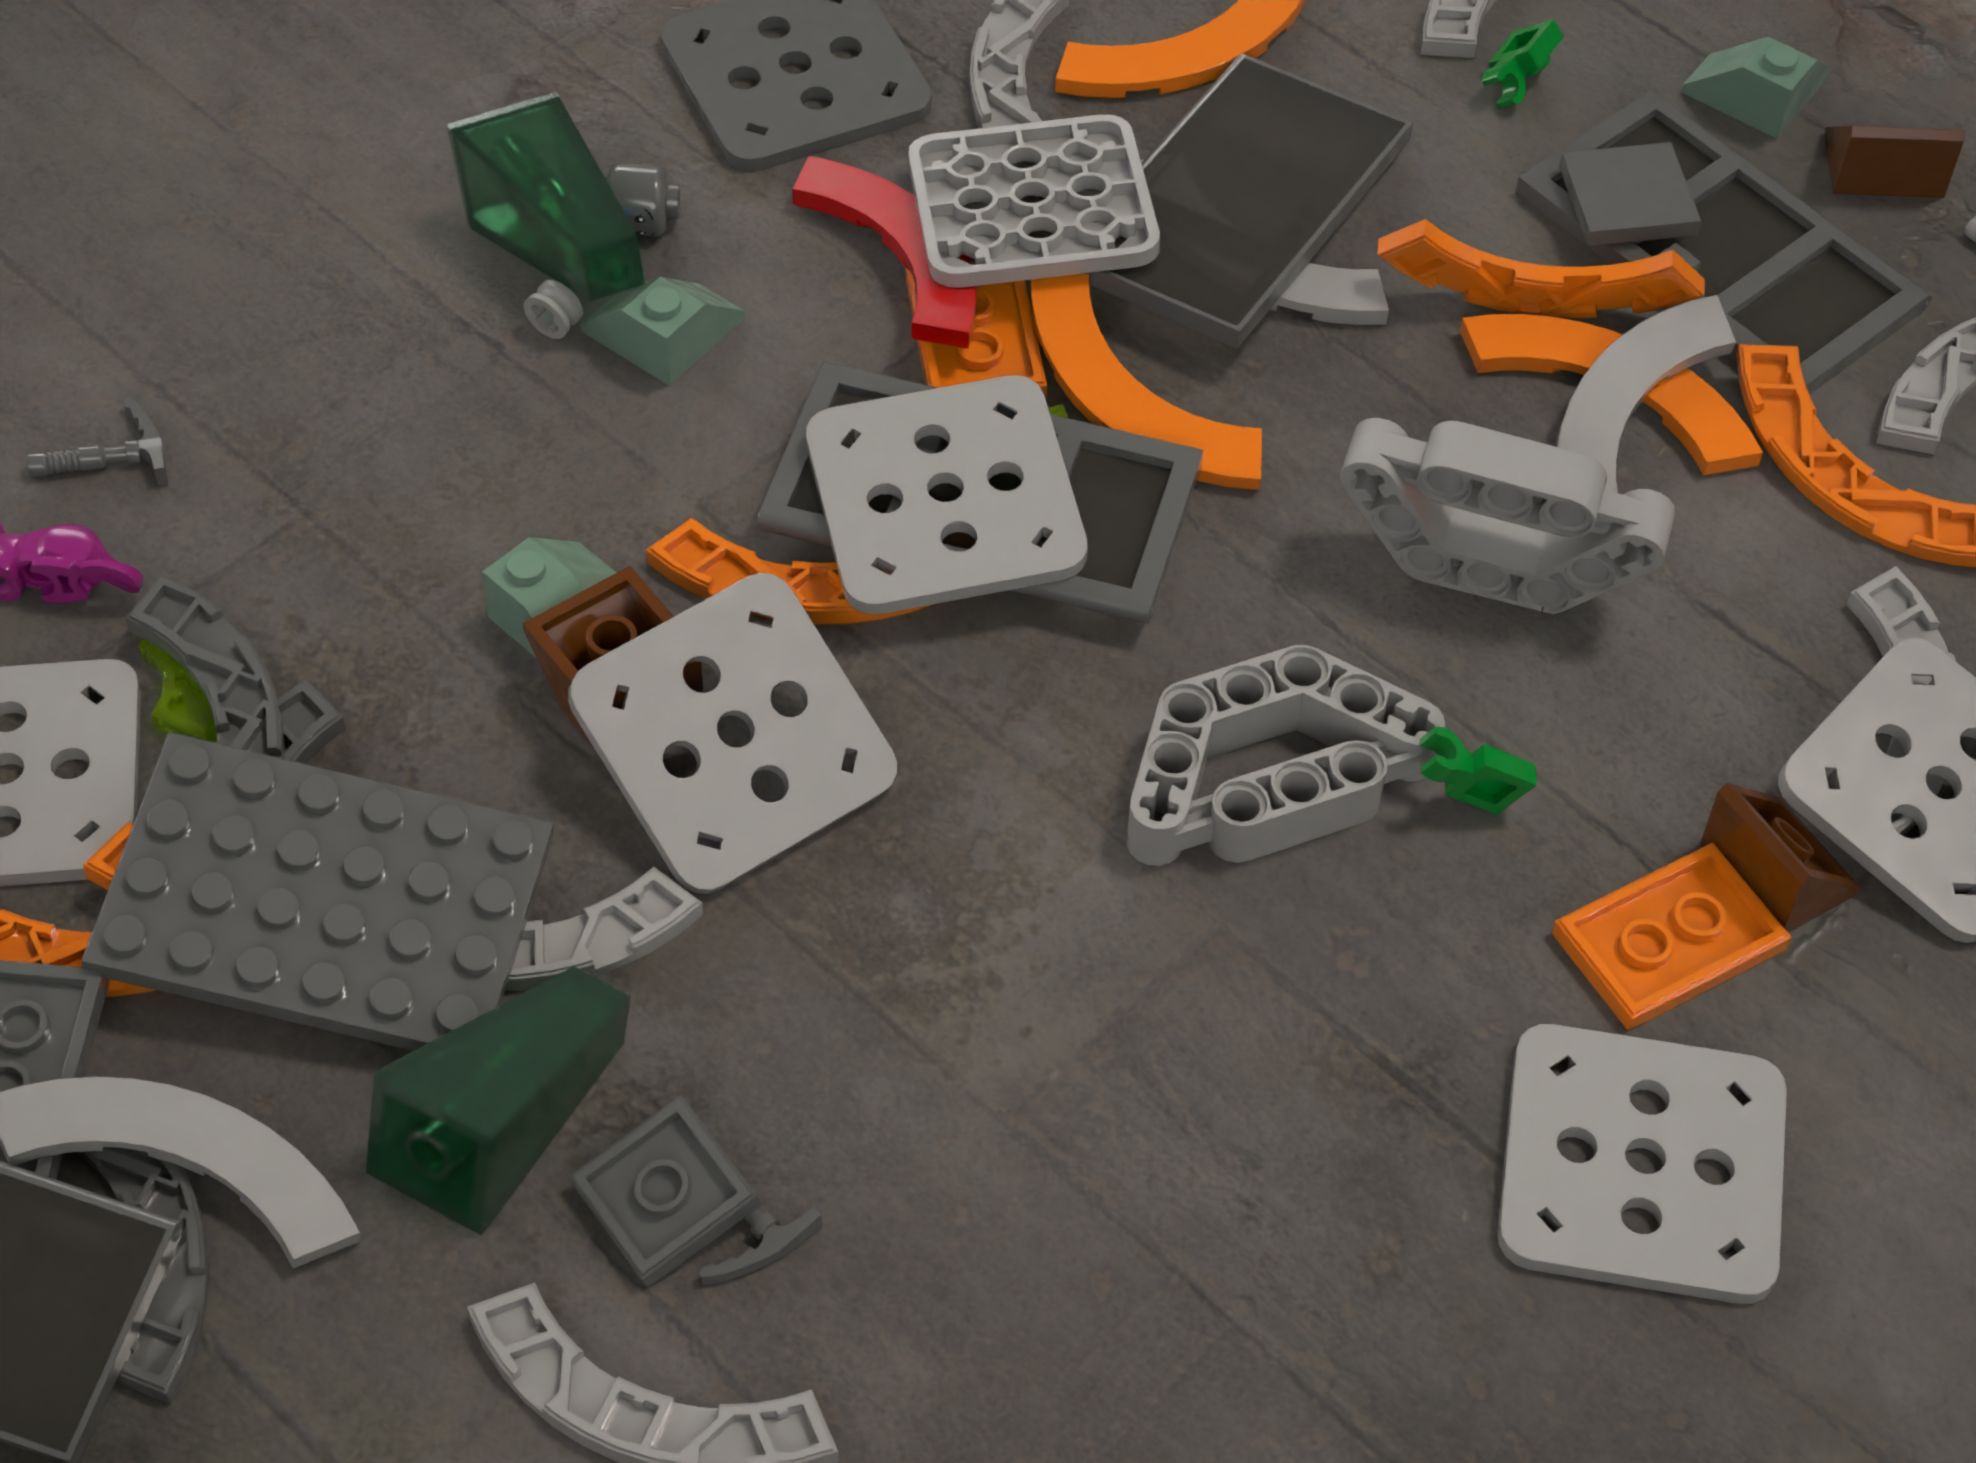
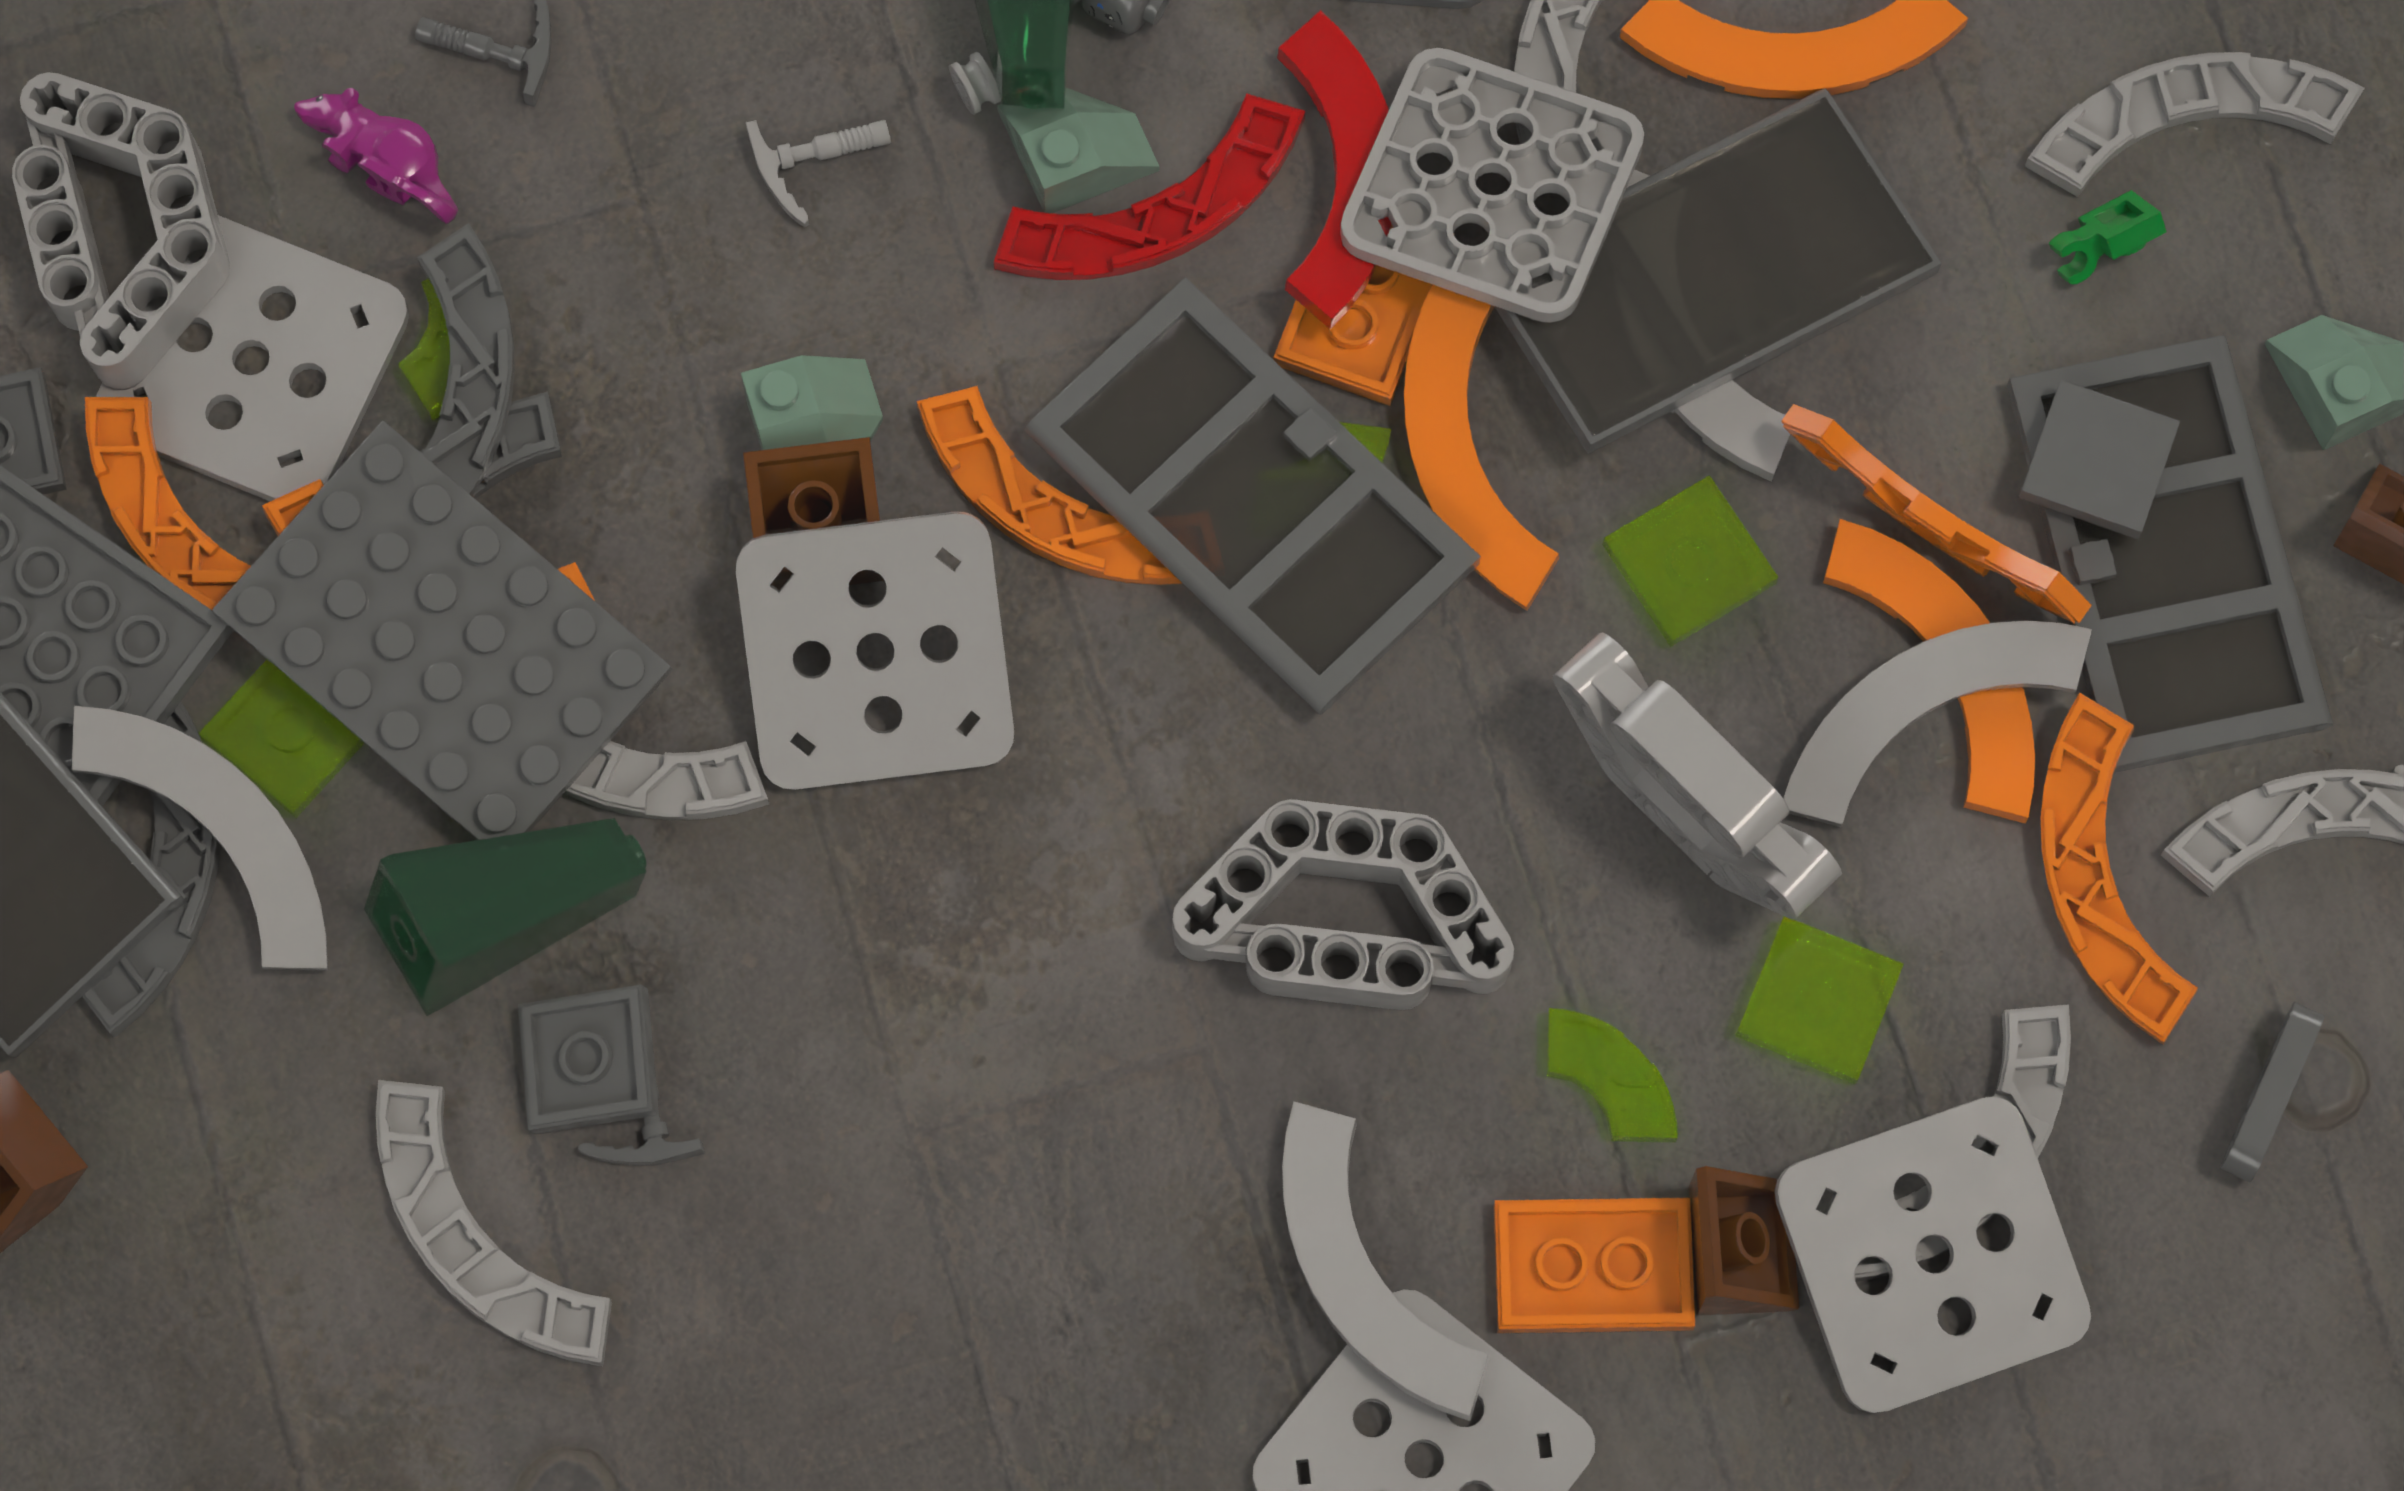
camera: 30 degrees right, 20 degrees up
light grey piece [806,375,1088,614] -> none
green plate [1419,727,1537,815] -> none
none -> clear neon green tile [199,659,364,818]
none -> light grey piece [746,120,891,228]
none -> red tile [994,93,1305,280]
none -> light grey tile [1282,1101,1489,1421]
none -> clear neon green tile [1547,1008,1678,1143]
none -> clear neon green tile [1602,475,1779,647]
none -> clear neon green tile [1736,916,1904,1085]

